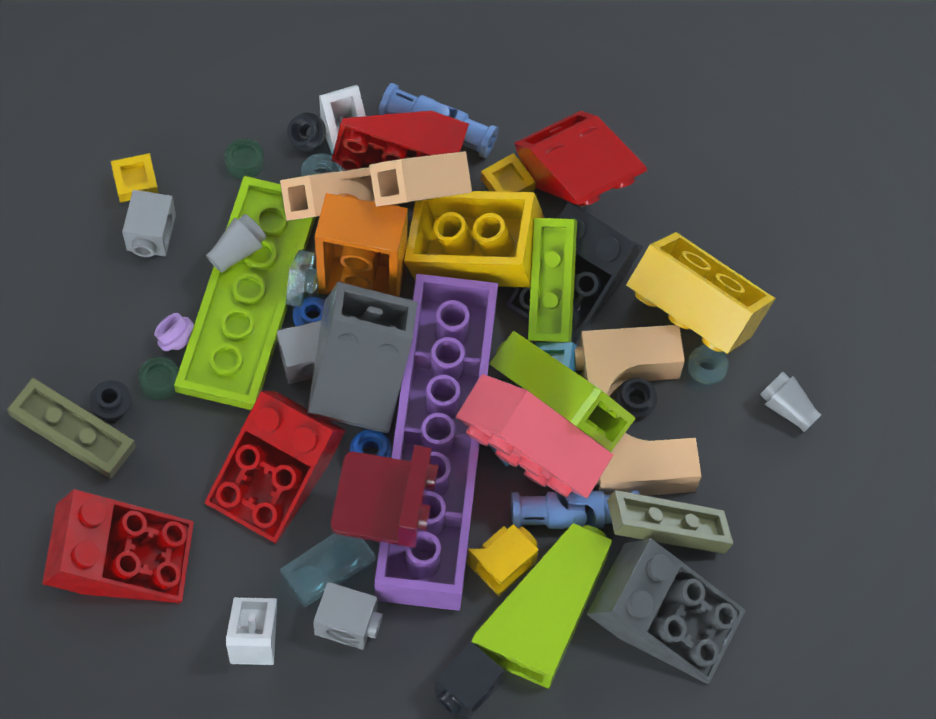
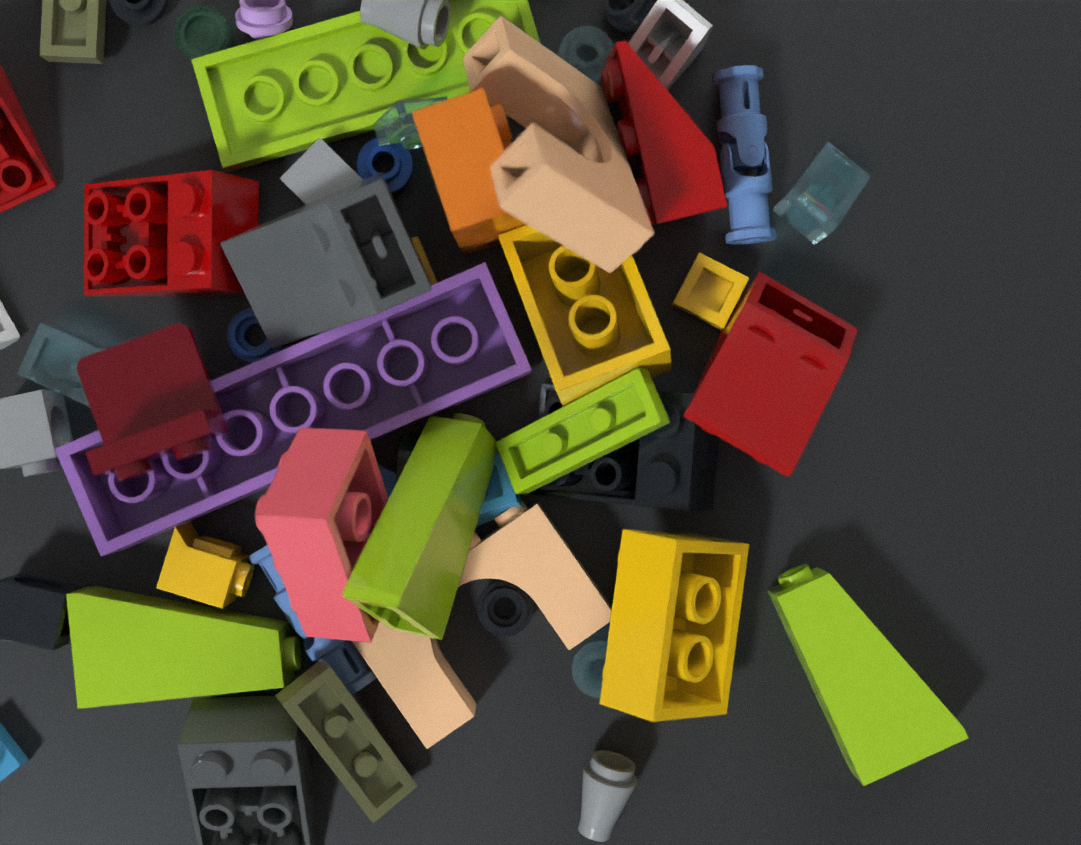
camera: 65 degrees right, 25 degrees up
none -> lime slope [767,564,968,786]
none -> clear light blue slope [772,141,871,244]

